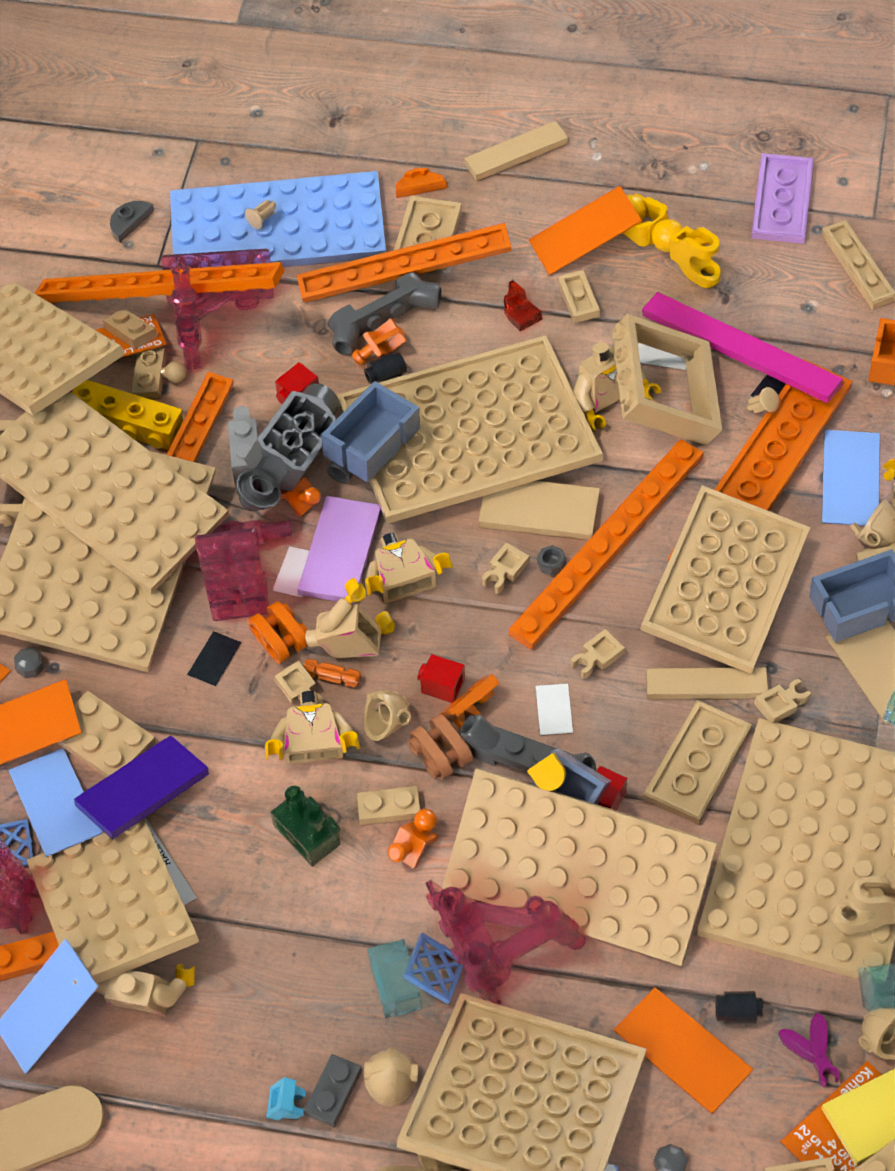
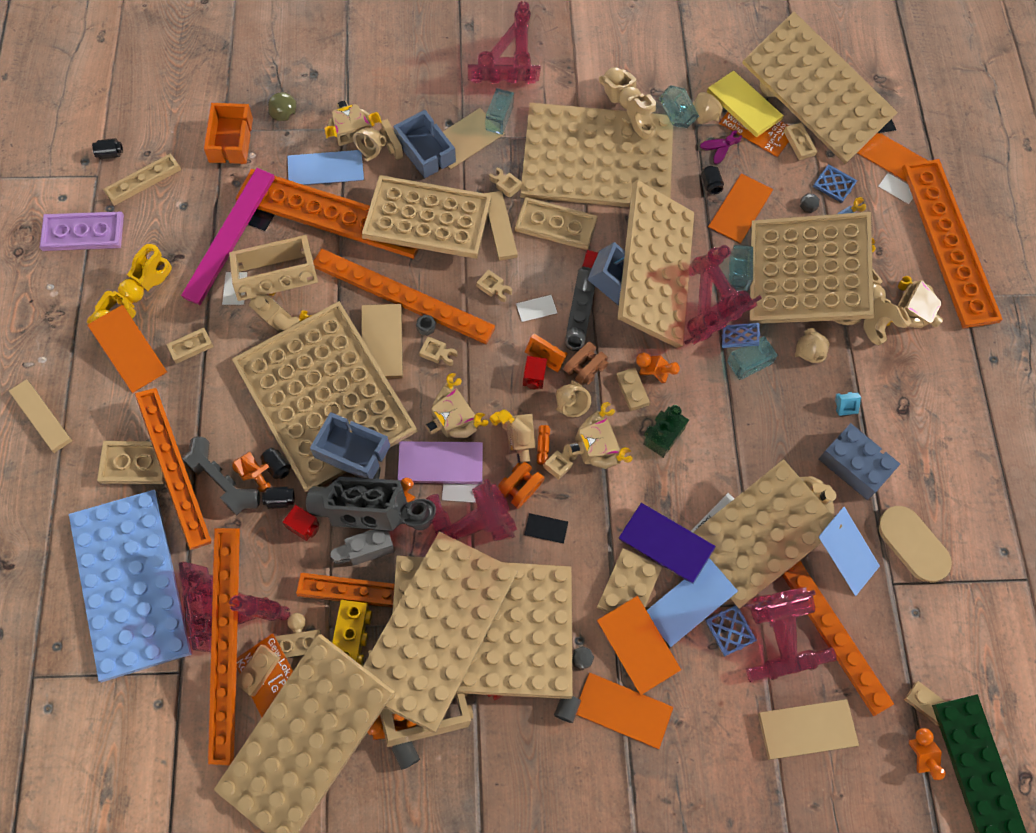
camera: 110 degrees left, 10 degrees up
dark grey plate [110,201,154,243] -> none
tan piece [245,200,276,229] -> none
dark grey plate [304,1054,362,1127] -> none
orange tile [396,168,447,198] -> none
clear red slope [503,280,543,331] -> none
yellow tile [527,752,566,791] -> none
tan piece [746,387,779,414] -> none
none -> black brick [262,486,295,509]
none -> clear light blue panel [729,245,753,292]
none -> sand blue piece [818,423,900,500]

